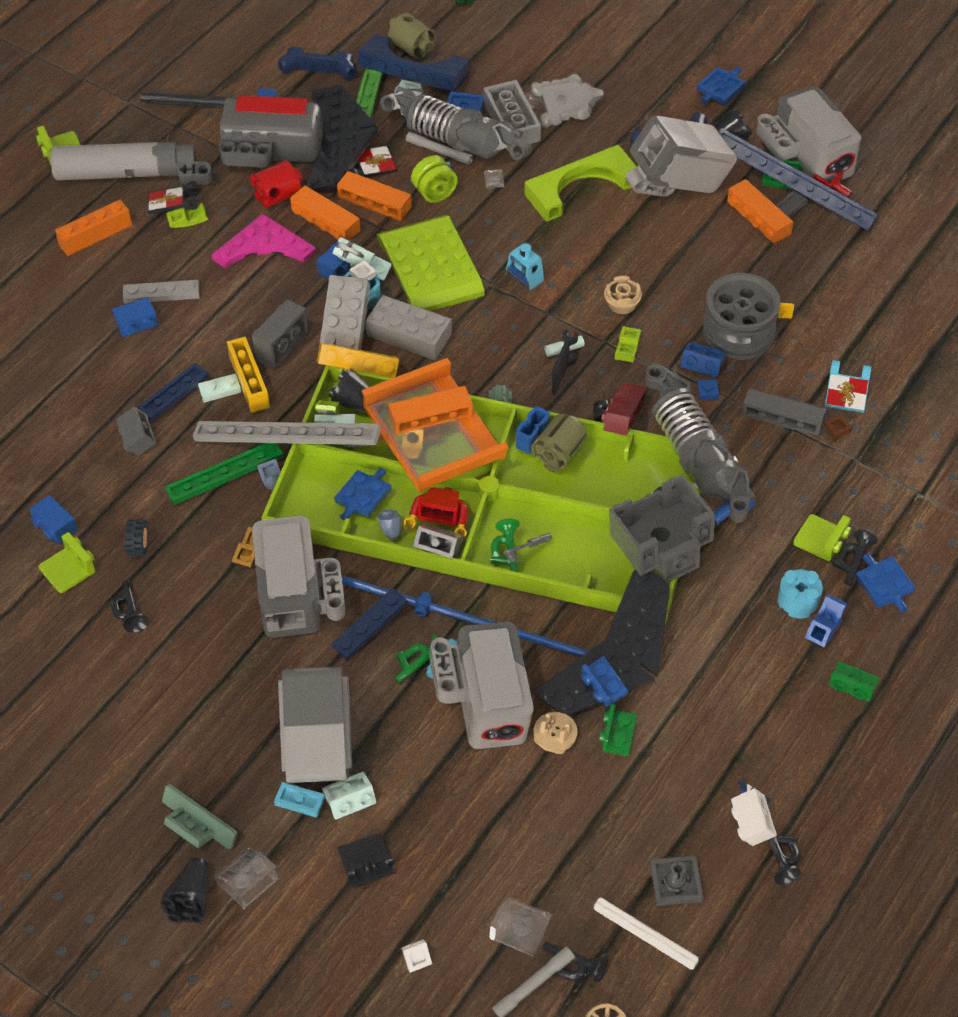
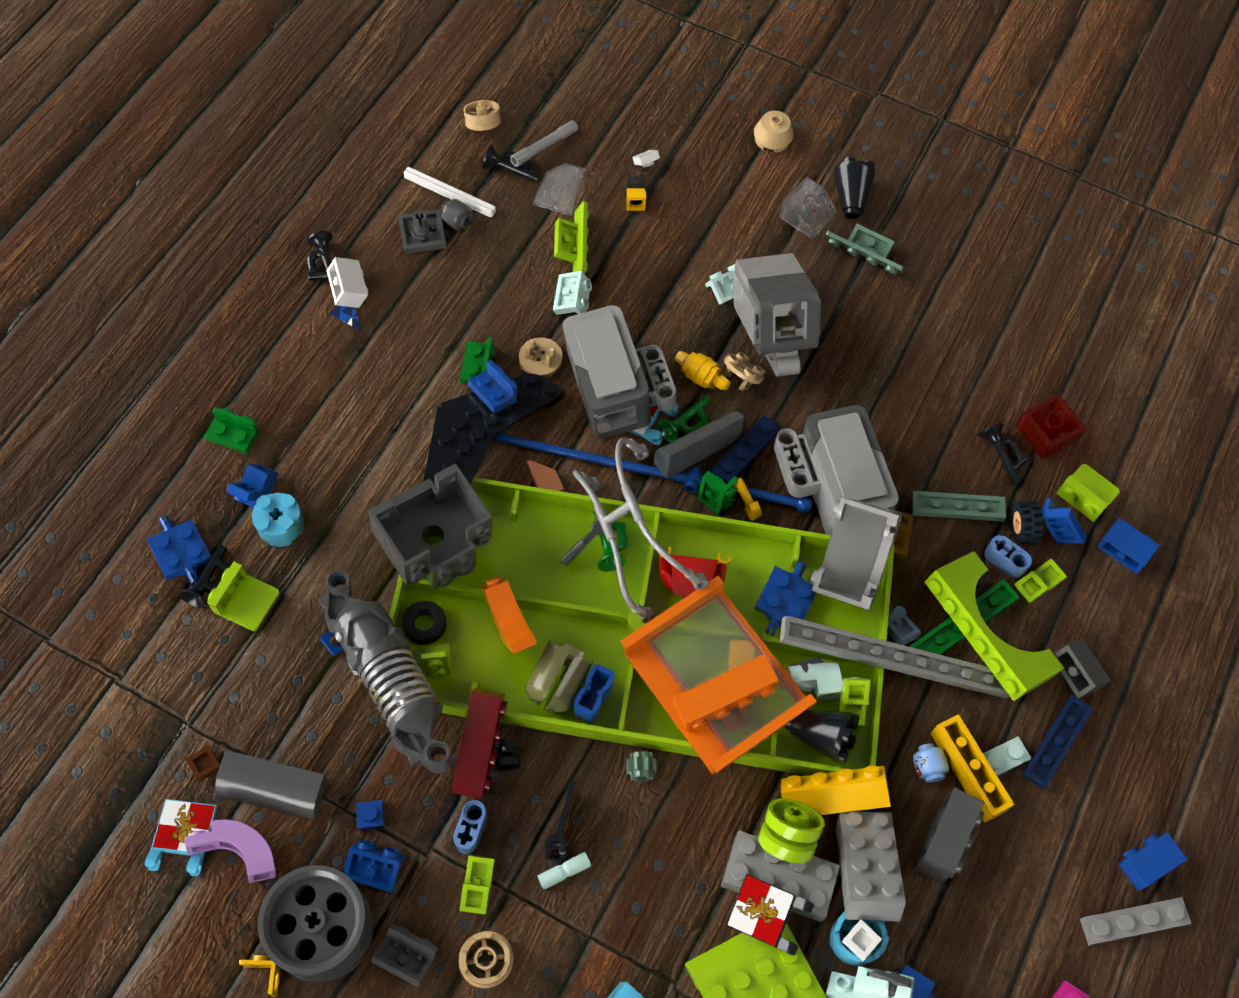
camera: 170 degrees right, 10 degrees up
black hinge [337,833,395,888] -> none
sand blue plate [376,509,401,541] -> none
dark grey brick [413,523,464,558] -> none
none -> lavender arch [184,820,276,884]
none -> dark grey bracket [371,923,438,988]
none -> lime bracket [421,644,452,679]
none -> dark grey head [441,199,473,230]
none -> medium blue beam [453,800,487,854]
none -> orange arch [481,576,537,654]
none -> nougat tile [527,460,564,492]
none -> light aqua bracket [553,271,592,315]
none -> lime bracket [554,201,589,274]
none -> light grey bar [573,437,709,623]
none -> leg [626,173,646,211]
none -> dark grey brick [654,411,745,478]
none -> yellow piece [675,351,731,390]
none -> green bracket [697,471,739,515]
none -> tan plate [723,352,766,391]
none -> flag [726,874,814,955]
none -> yellow bar [737,478,762,521]
none -> tan cone [754,111,794,153]
none -> lime wheel [758,798,825,864]
none -> light grey windscreen [810,497,902,610]
none -> sand green plate [911,491,1006,522]
none -> light blue head [913,743,949,783]
none -> lime arch [925,551,1065,701]
none -> medium blue beam [984,535,1032,579]
none -> lime slope [1014,559,1067,604]
none -> clear red brick [1015,394,1087,460]
none -> blue bracket [1041,498,1086,543]

